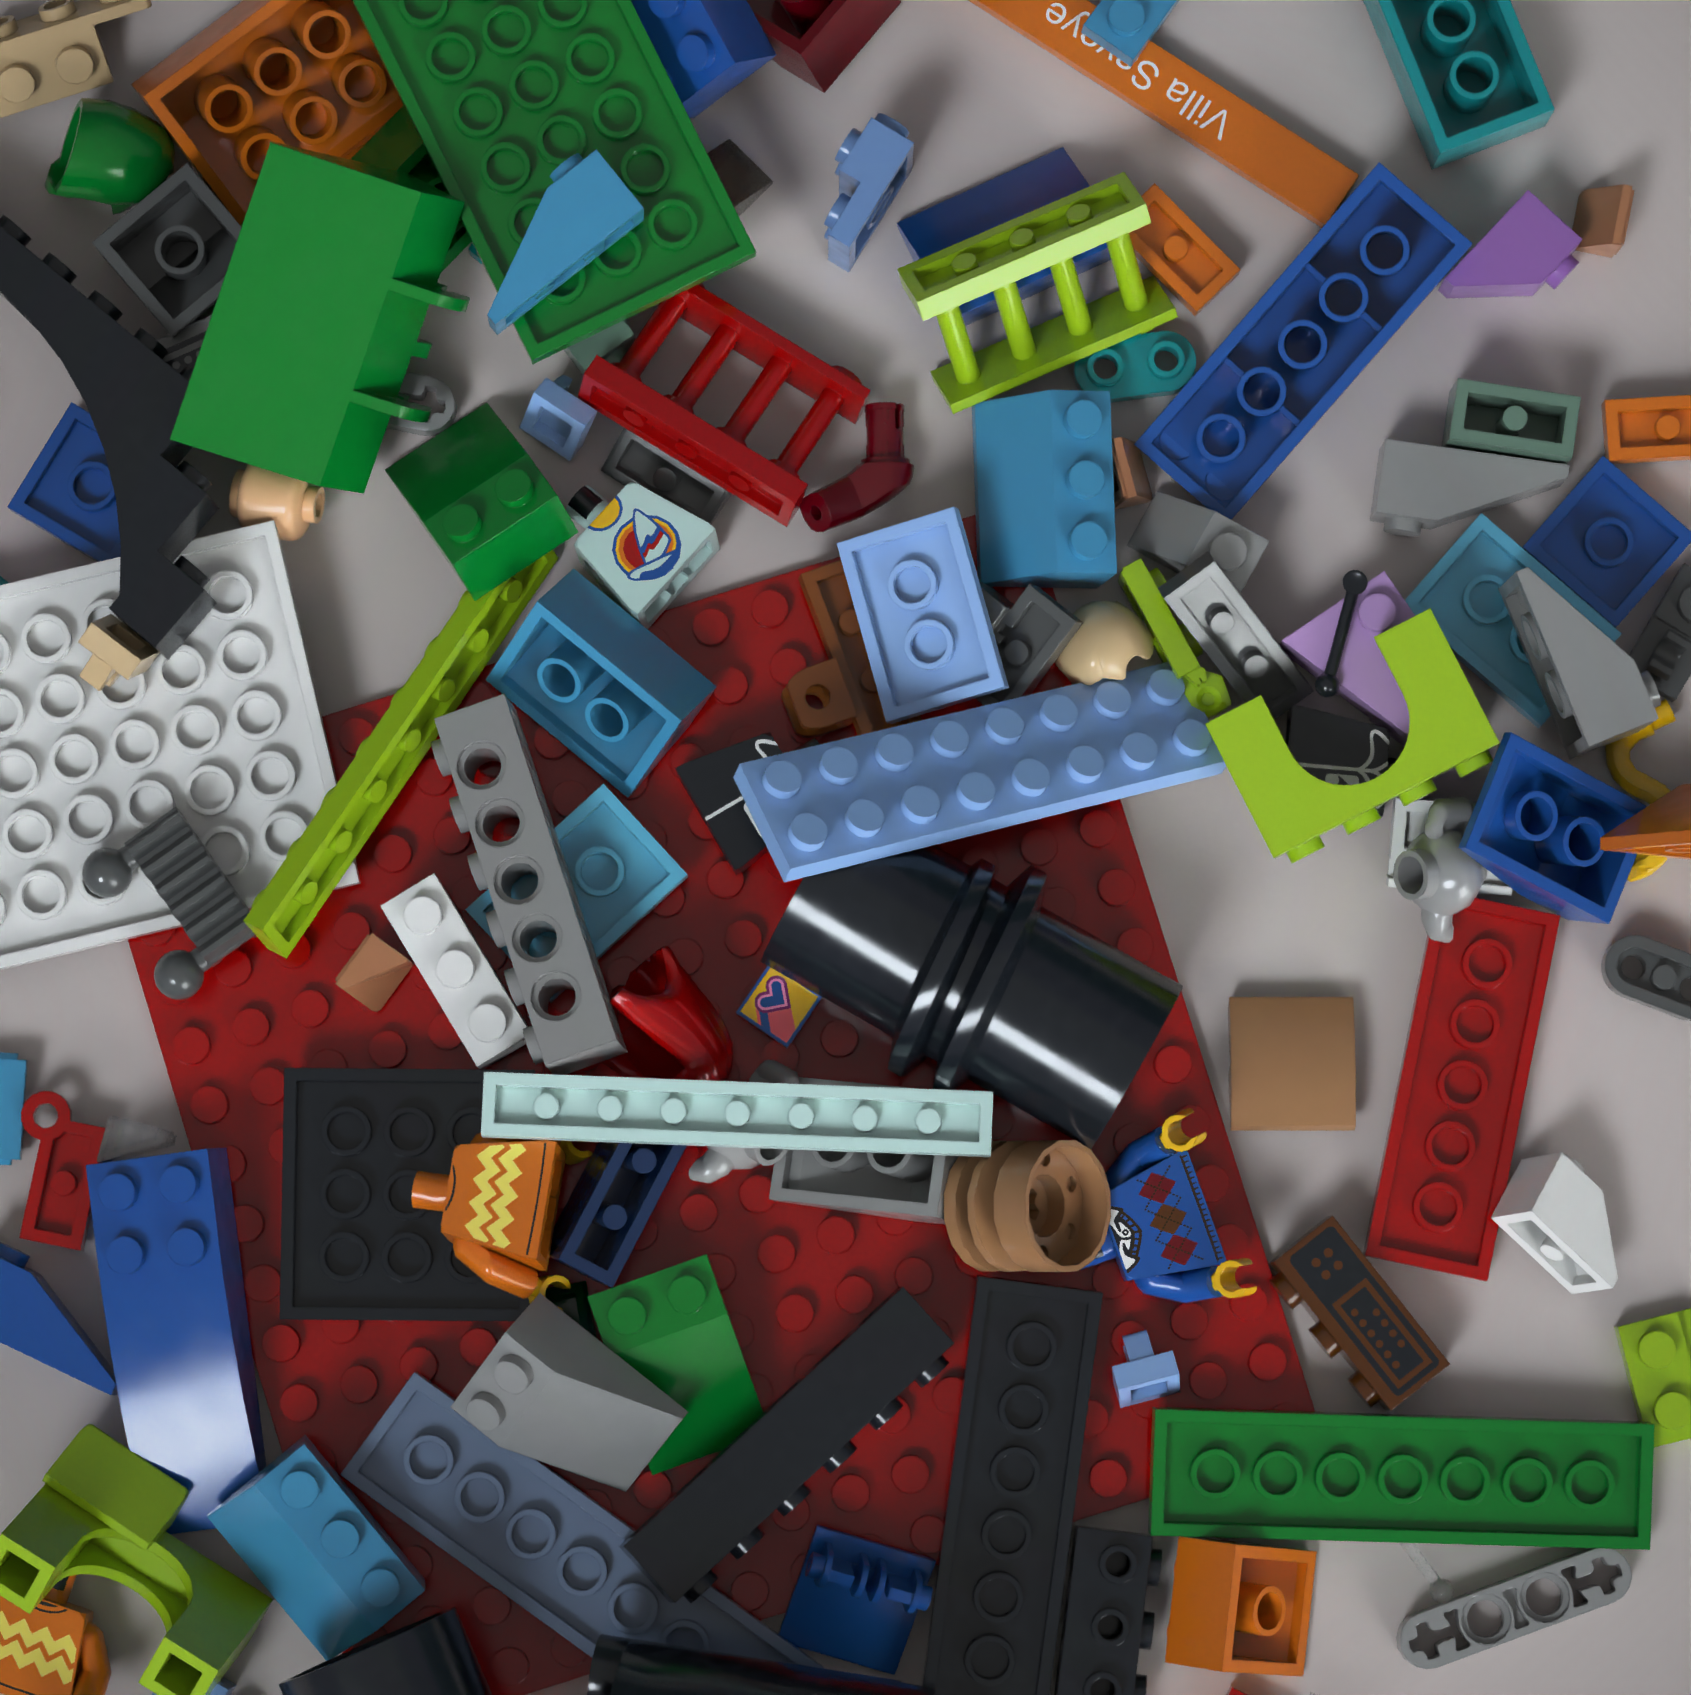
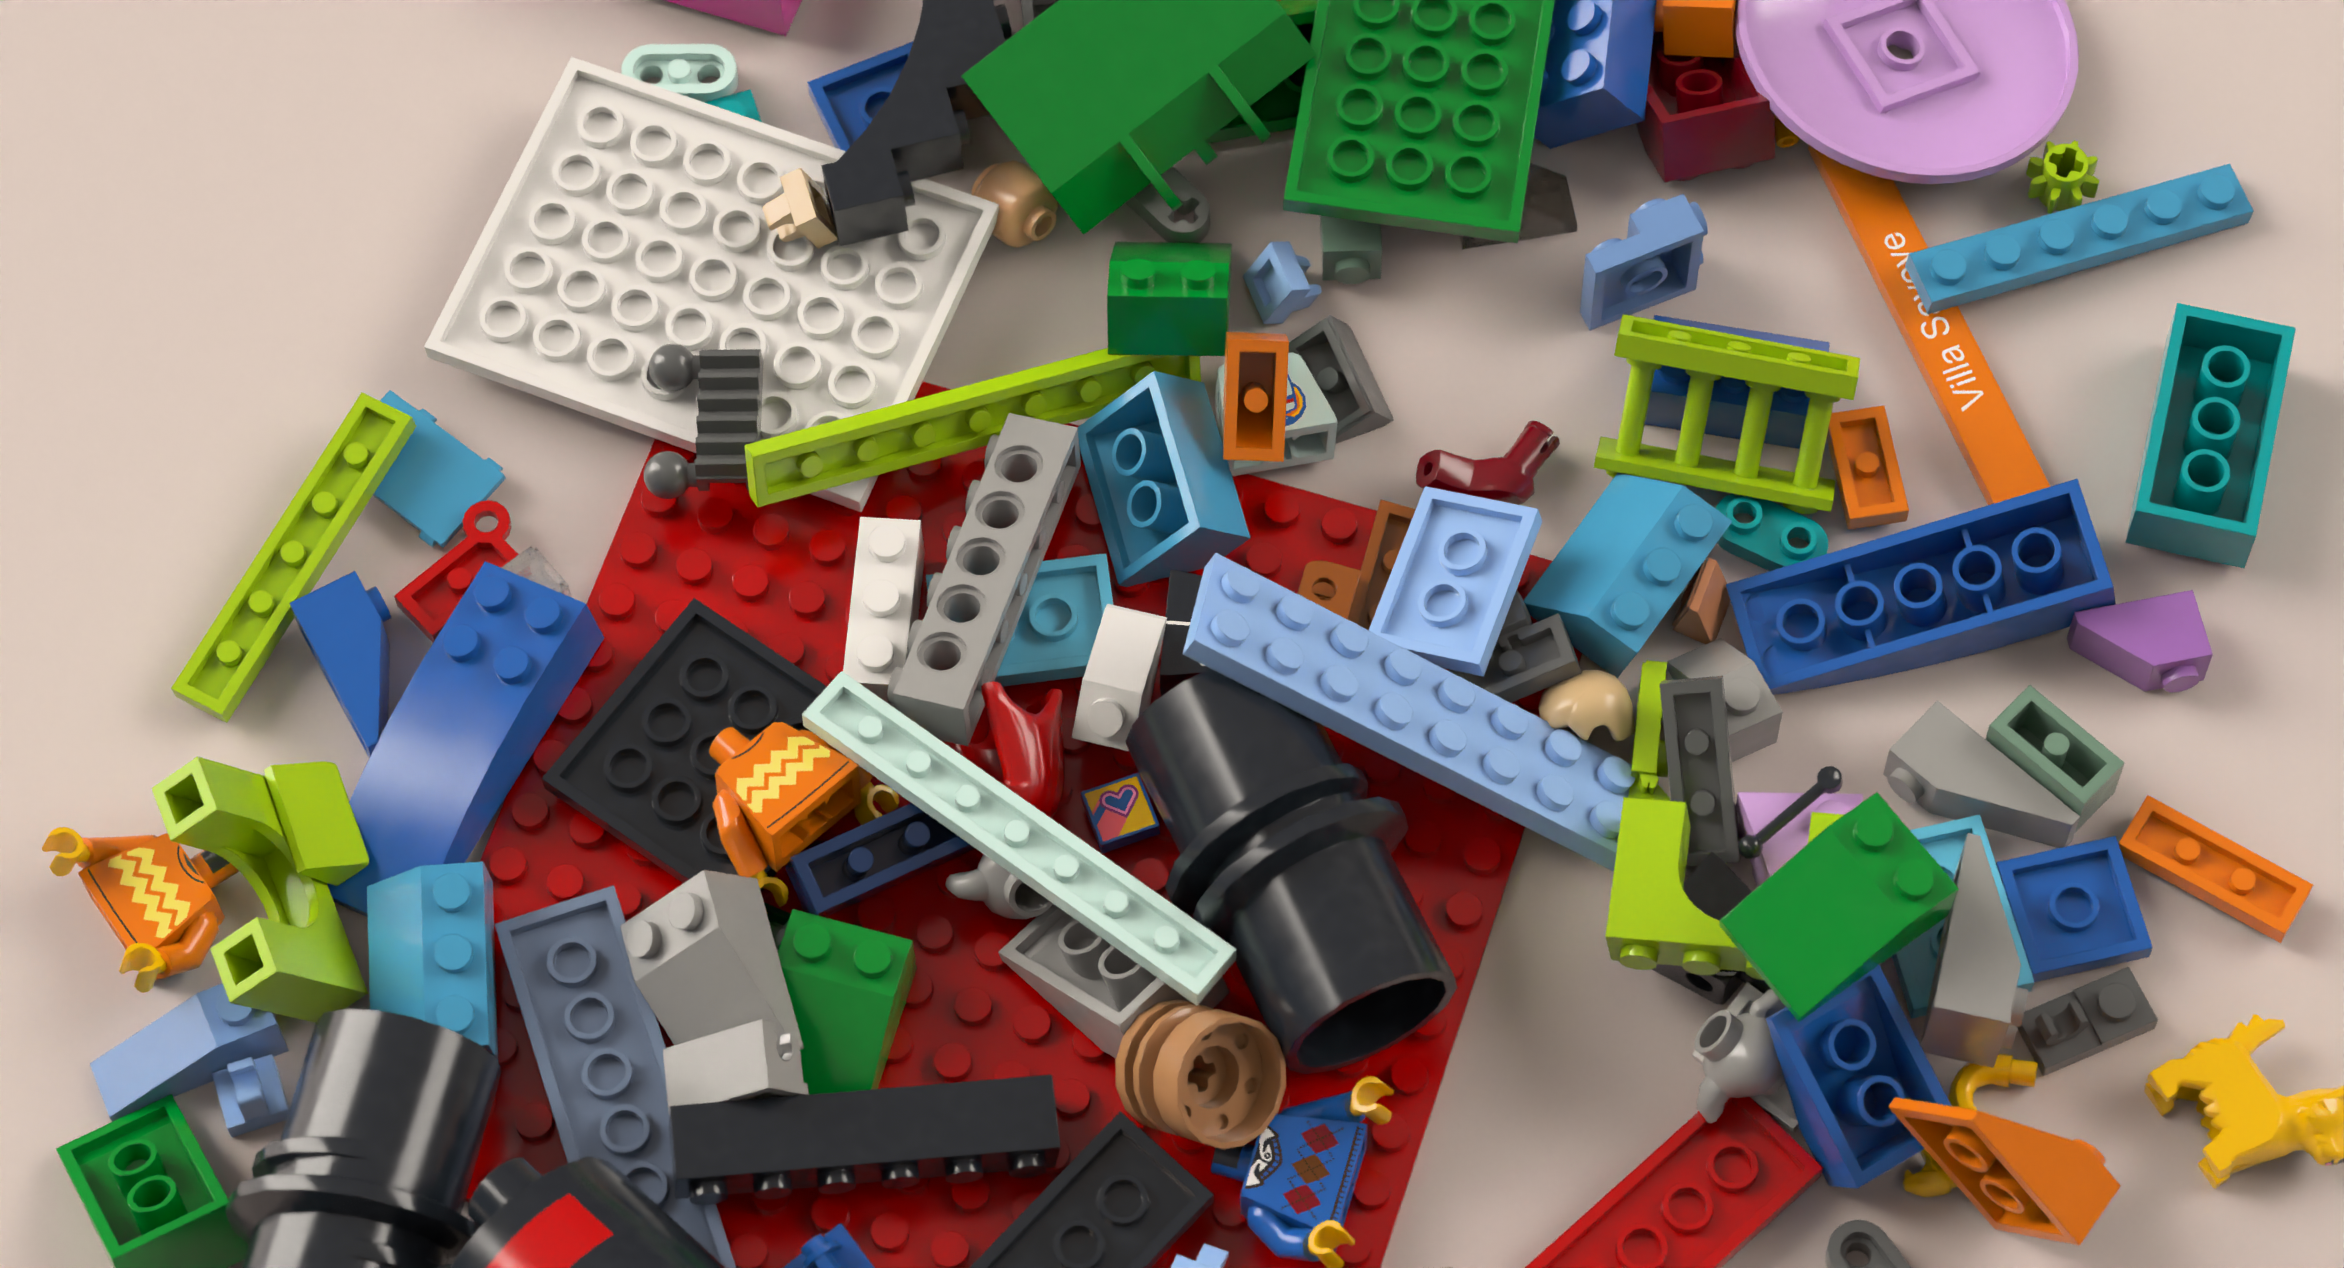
camera: 40 degrees right, 20 degrees down
nougat slope [335,933,414,1012] -> none
dark azure slope [487,149,644,335] -> none
red fence [578,283,871,527] -> none
medium nougat slope [1228,997,1356,1131] -> none
nougat slope [1572,184,1635,258] -> none
none -> hinge [663,1019,808,1113]
none -> white slope [1072,604,1167,751]
none -> orange slope [1223,332,1289,462]
none -> green slope [1719,792,1959,1022]

